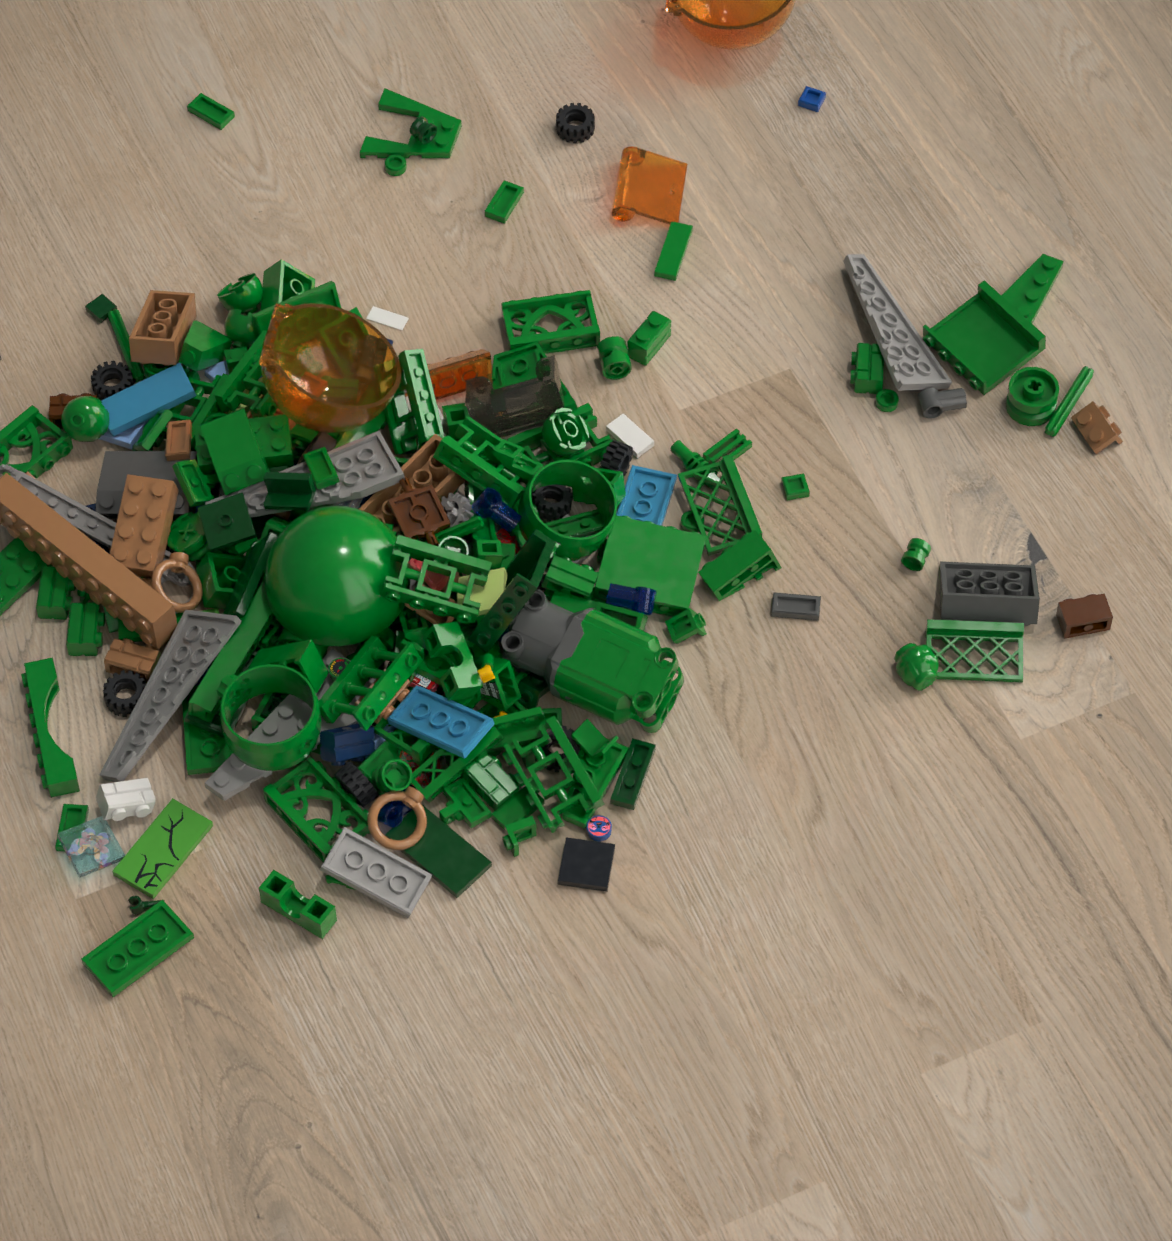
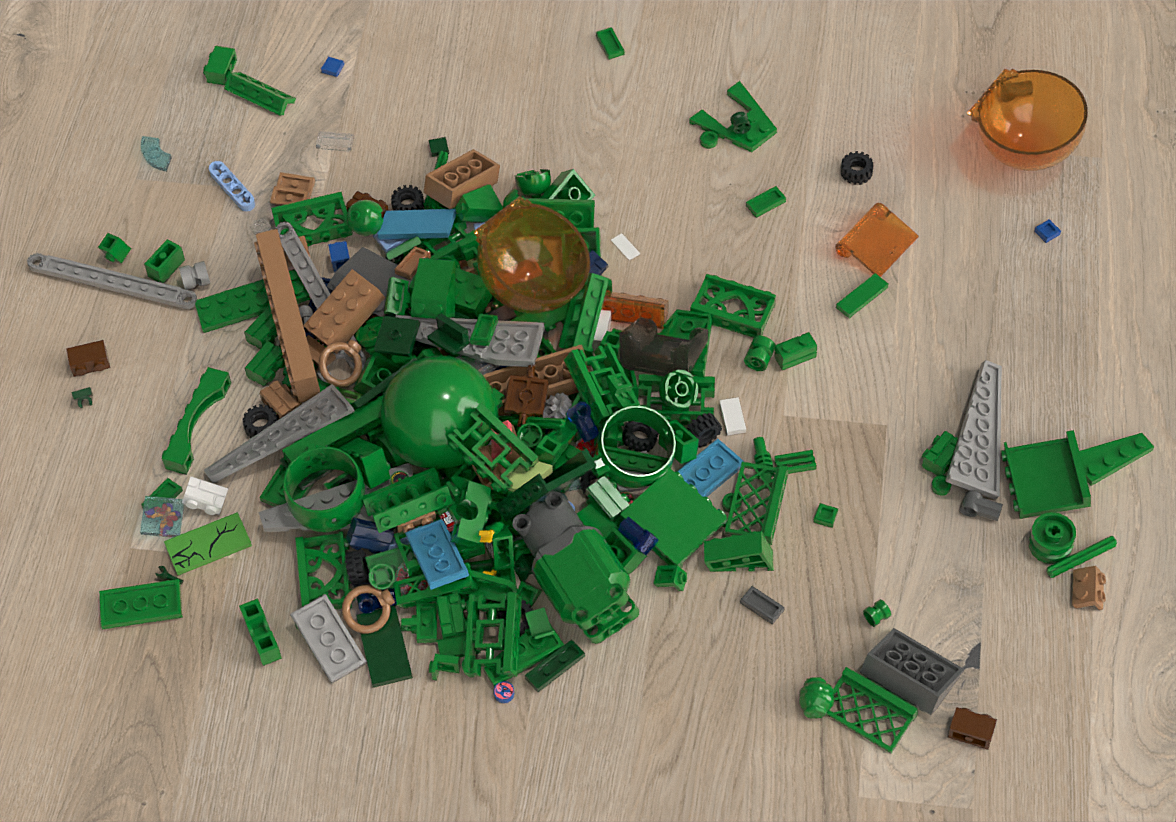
camera: 35 degrees right, 0 degrees up
black tile [558,837,615,892] -> none
none -> blue brick [328,241,350,272]

